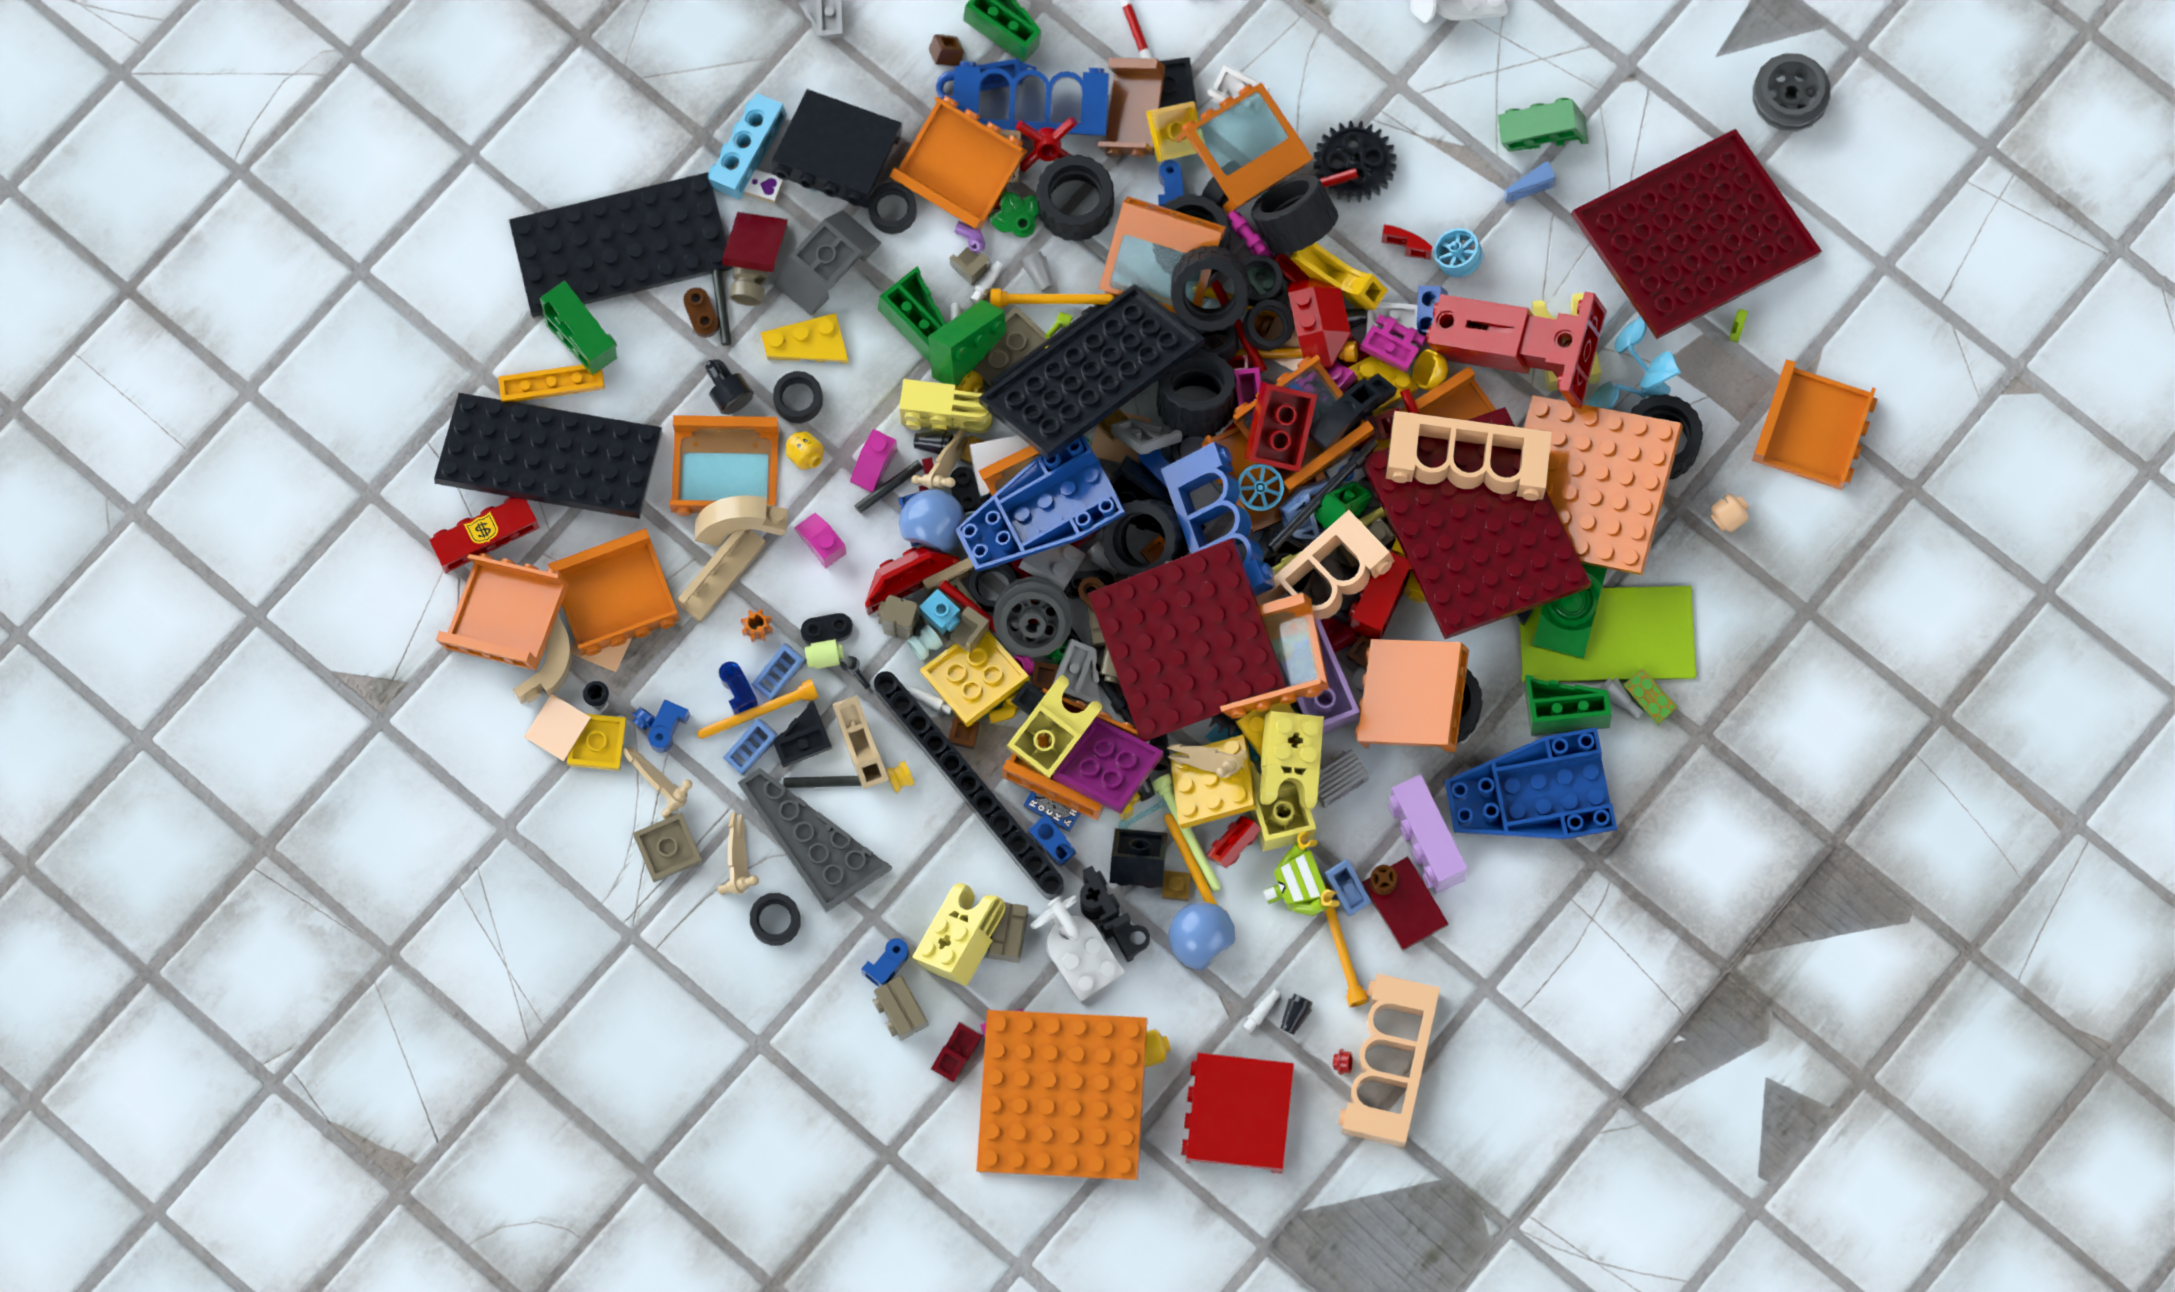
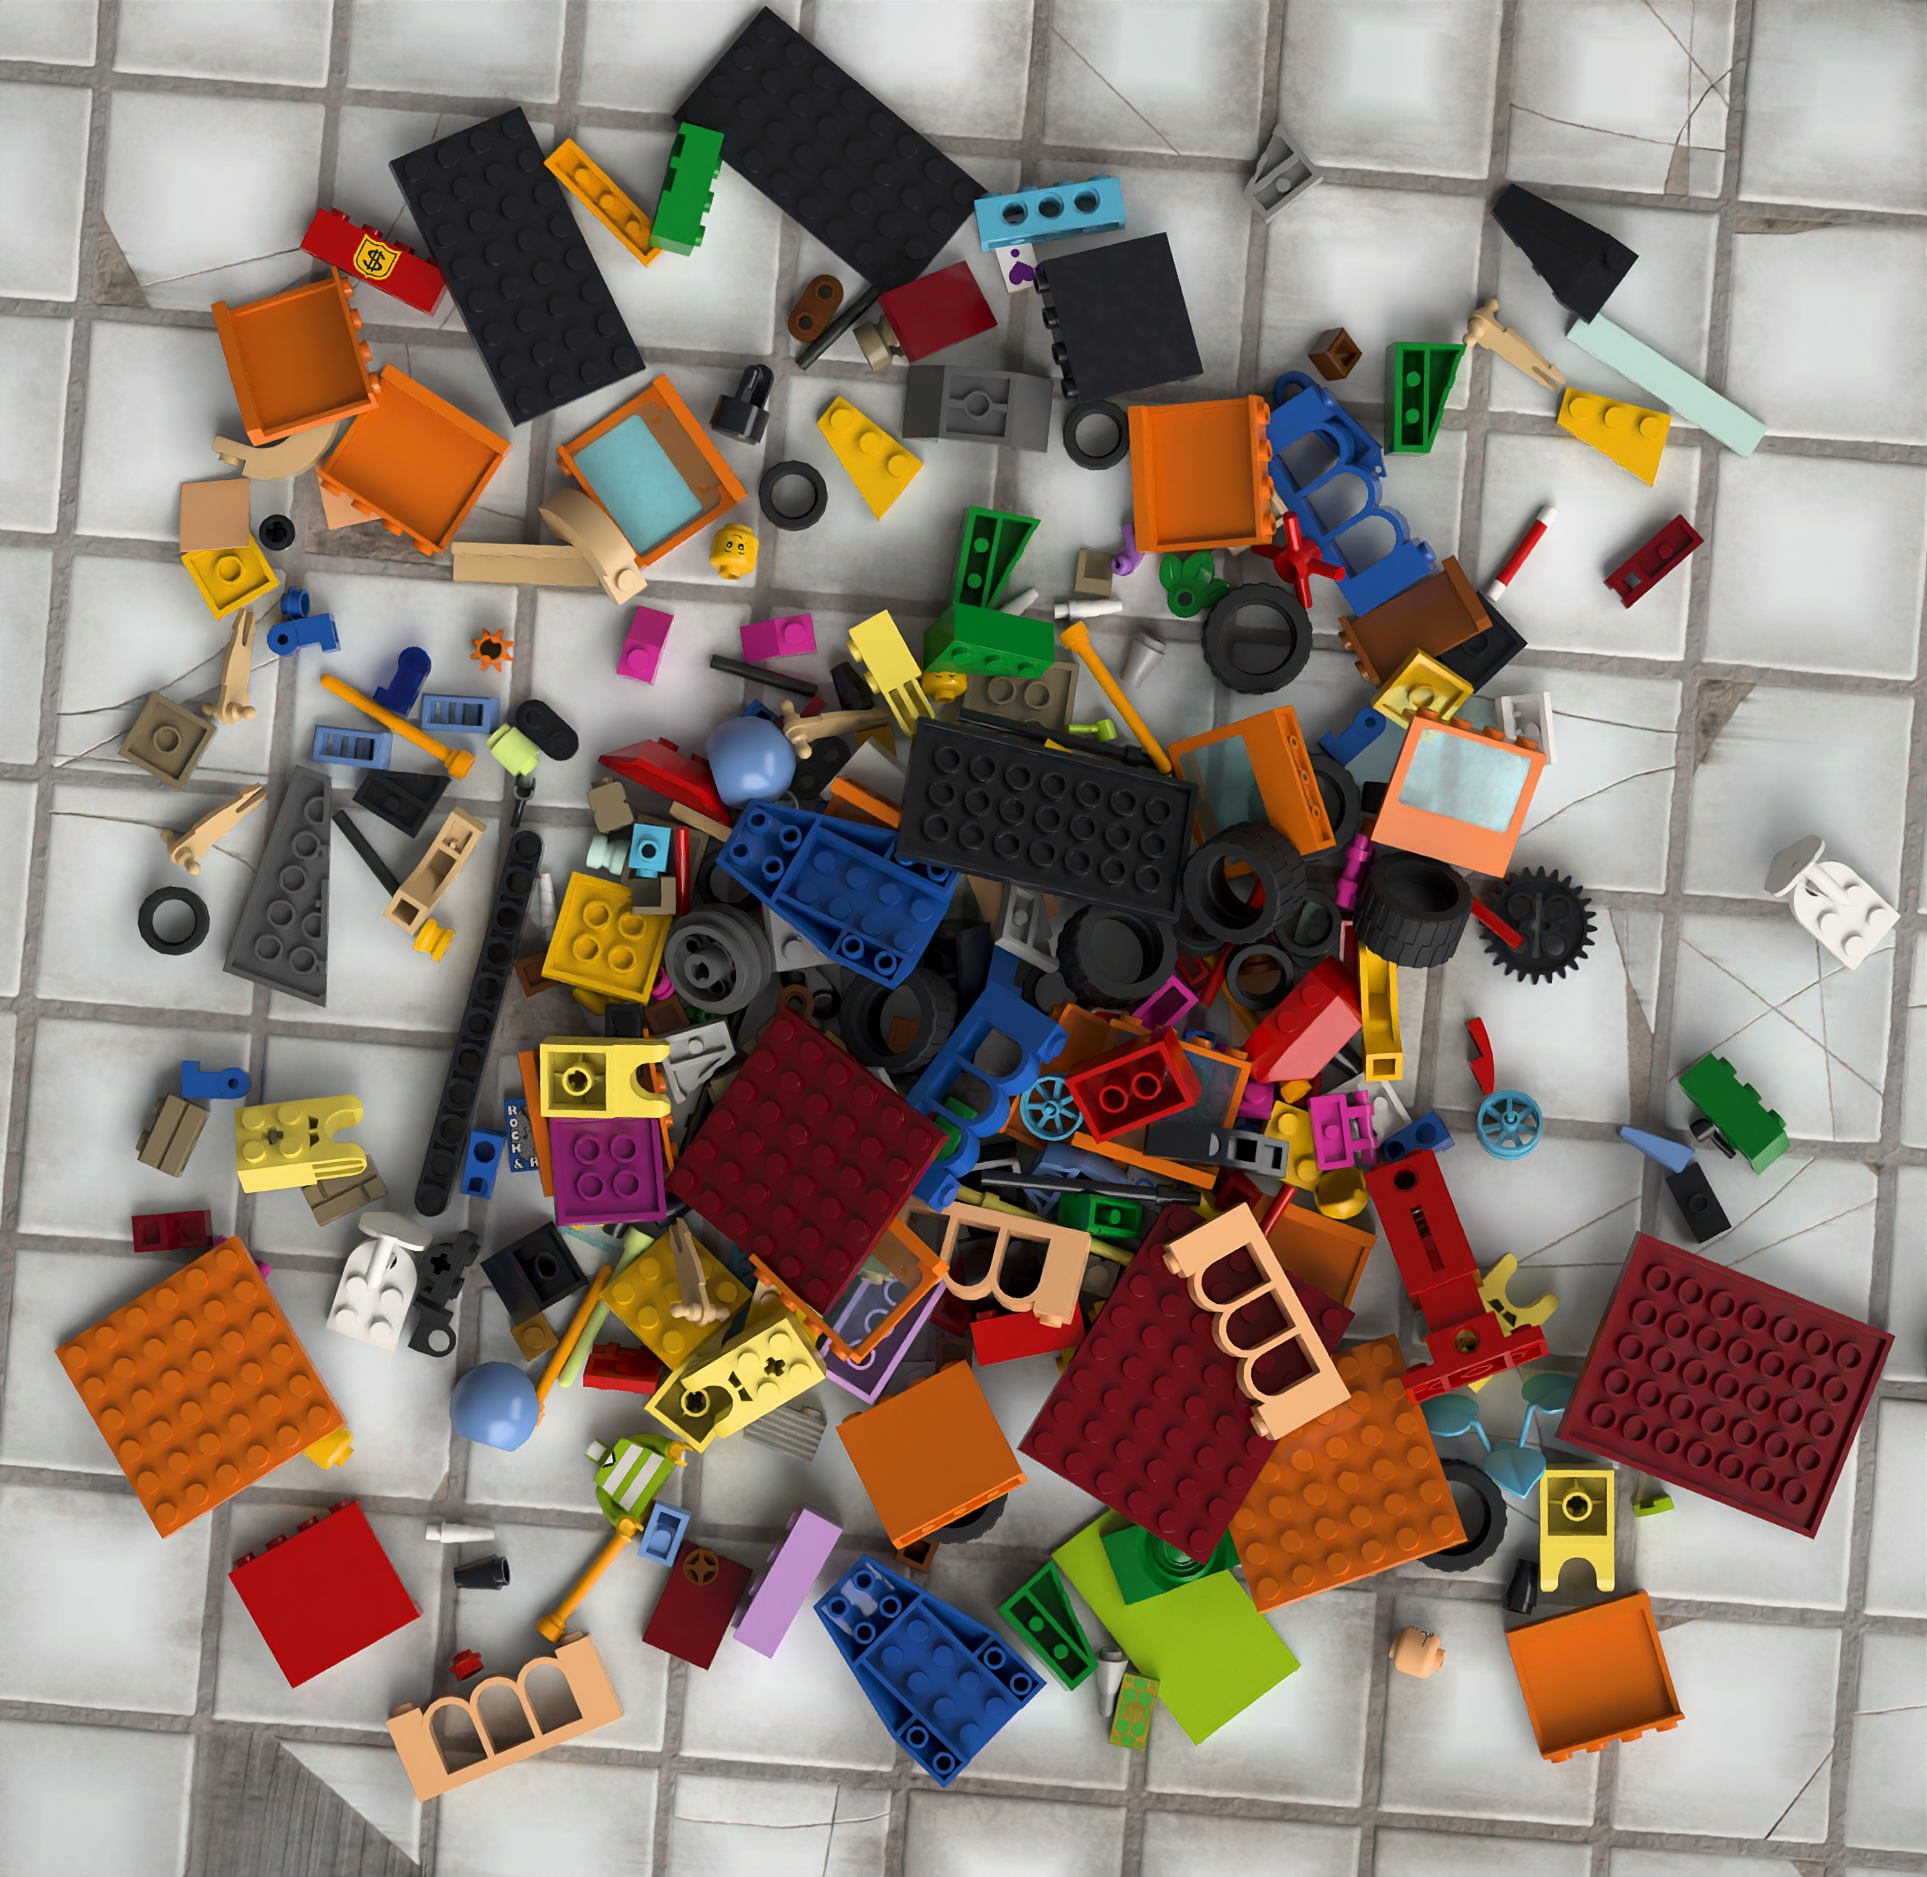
camera: 55 degrees right, 15 degrees up
none -> reddish brown slope [893,1536,940,1574]
none -> black cone [1501,1559,1539,1615]
none -> light yellow brick [1539,1463,1614,1592]
none -> black plate [1664,1162,1732,1244]
none -> black hand [1689,1118,1736,1159]

